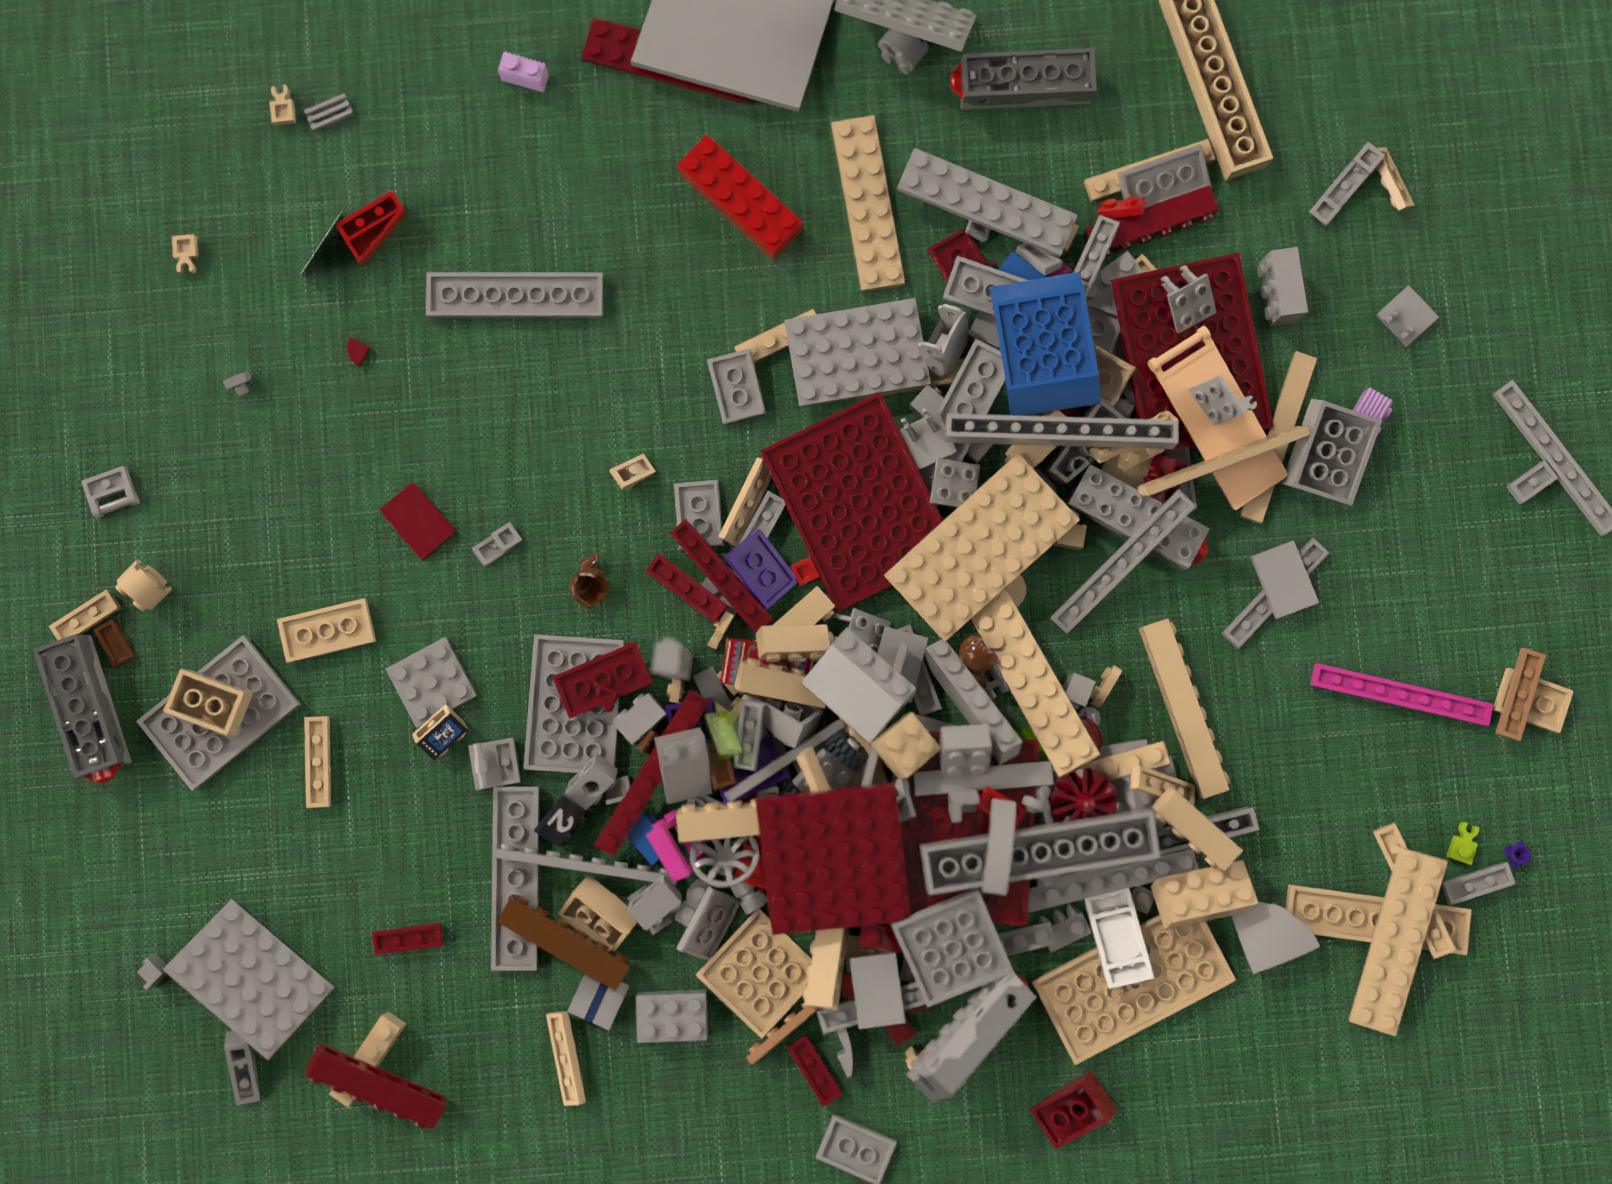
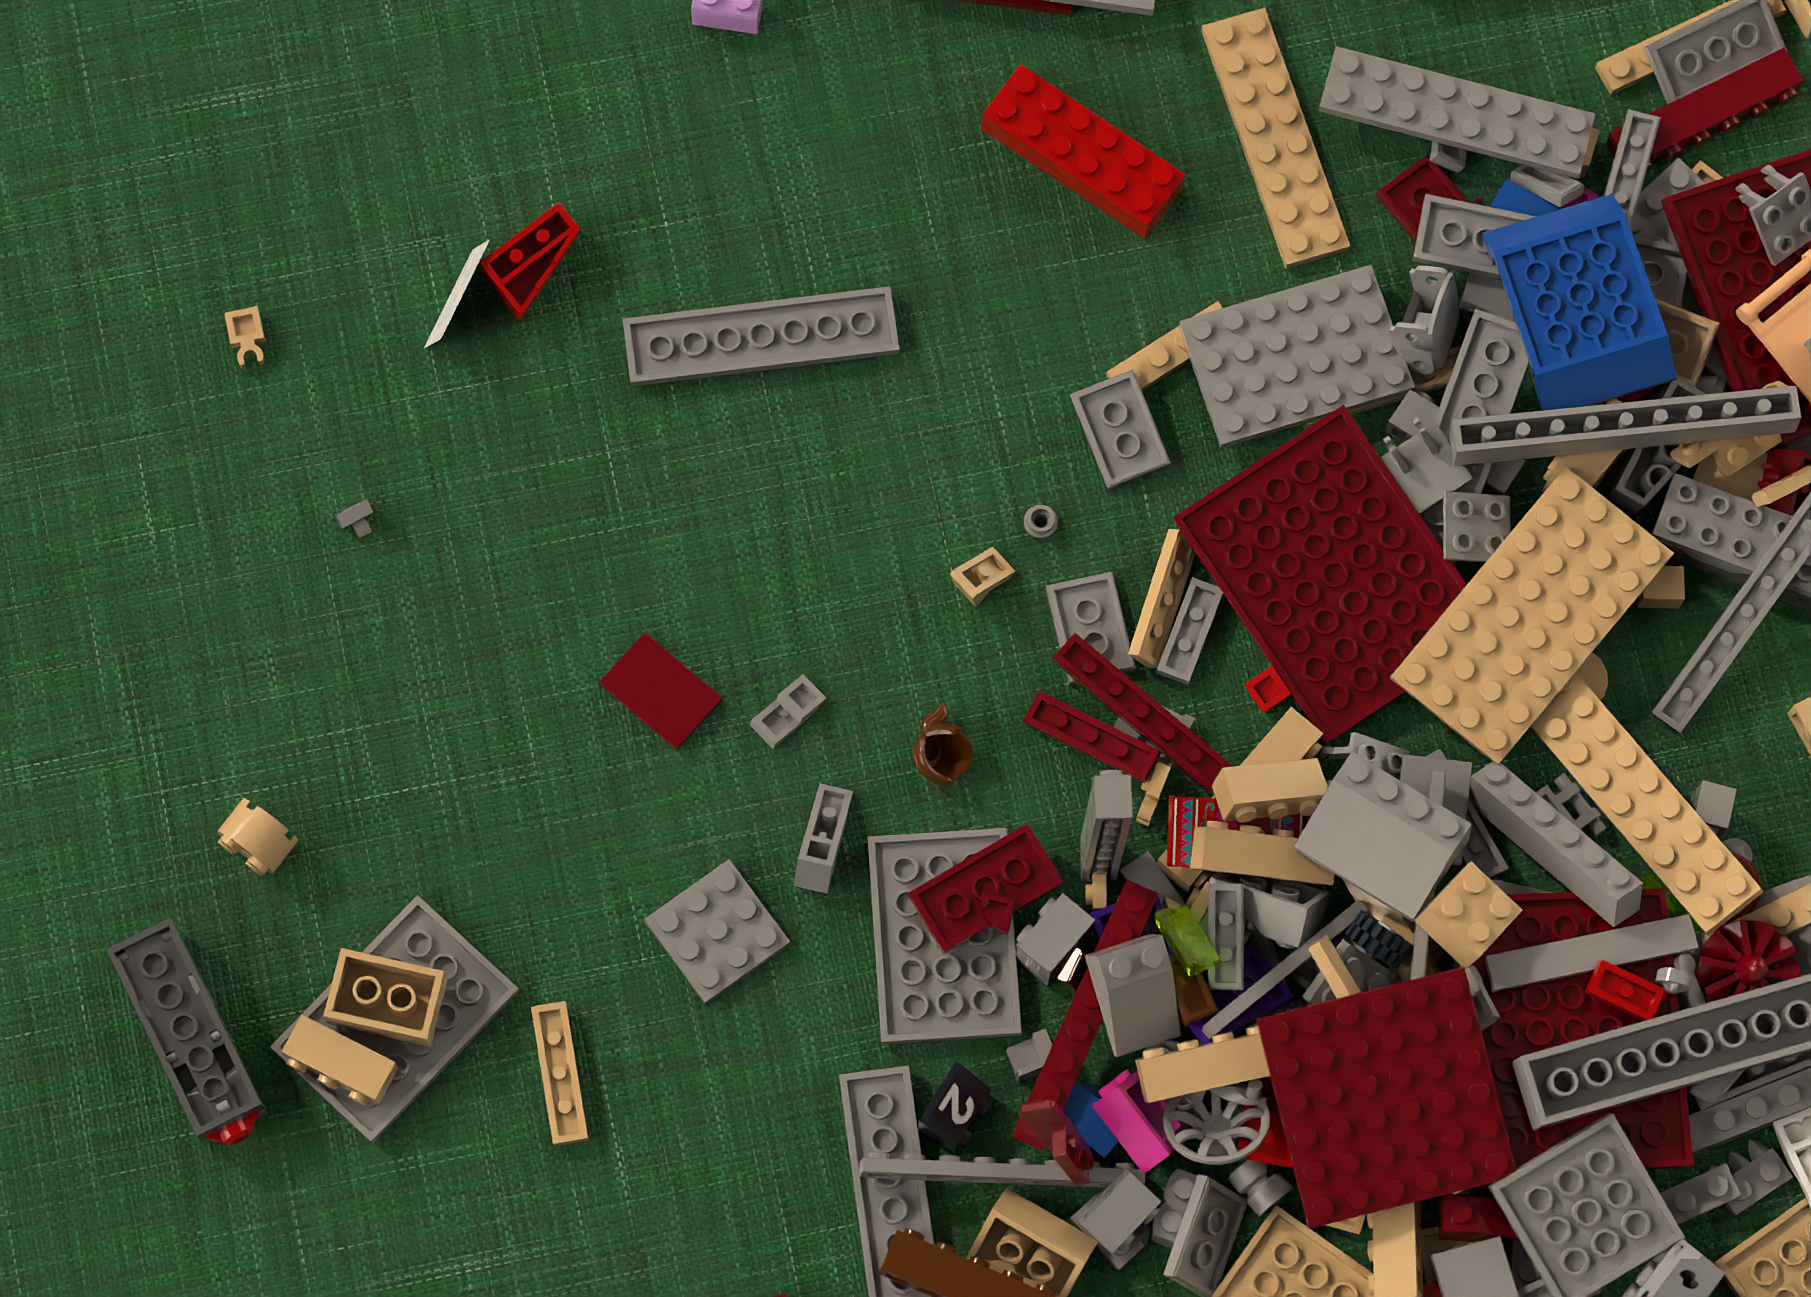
camera: 10 degrees left, 10 degrees down
tan plate [49,589,121,640] -> none
light grey plate [81,466,140,519] -> none
reddish brown tile [93,618,136,668] -> none
tan plate [270,85,296,126] -> none
tan plate [277,598,376,663] -> none
light grey tile [304,94,354,132] -> none
dark red tile [347,337,371,367] -> none
brick [412,704,468,760] -> none
light grey plate [468,738,521,790] -> none
light grey brick [565,754,618,810] -> none
dark purple plate [724,529,798,609] -> none
light grey brick [939,724,992,778] -> none
light grey panel [948,789,979,822] -> none
reddish brown hair [959,635,998,688] -> none
light grey slope [982,799,1016,895] -> none
tan plate [1090,665,1122,708] -> none
red plate [1097,196,1146,219] -> none
none -> tan brick [281,1015,398,1106]
none -> light grey slope [794,783,853,894]
none -> dark red bracket [1021,1099,1099,1185]
none -> light grey plate [1024,505,1058,539]
none -> light grey bar [1208,1079,1267,1105]

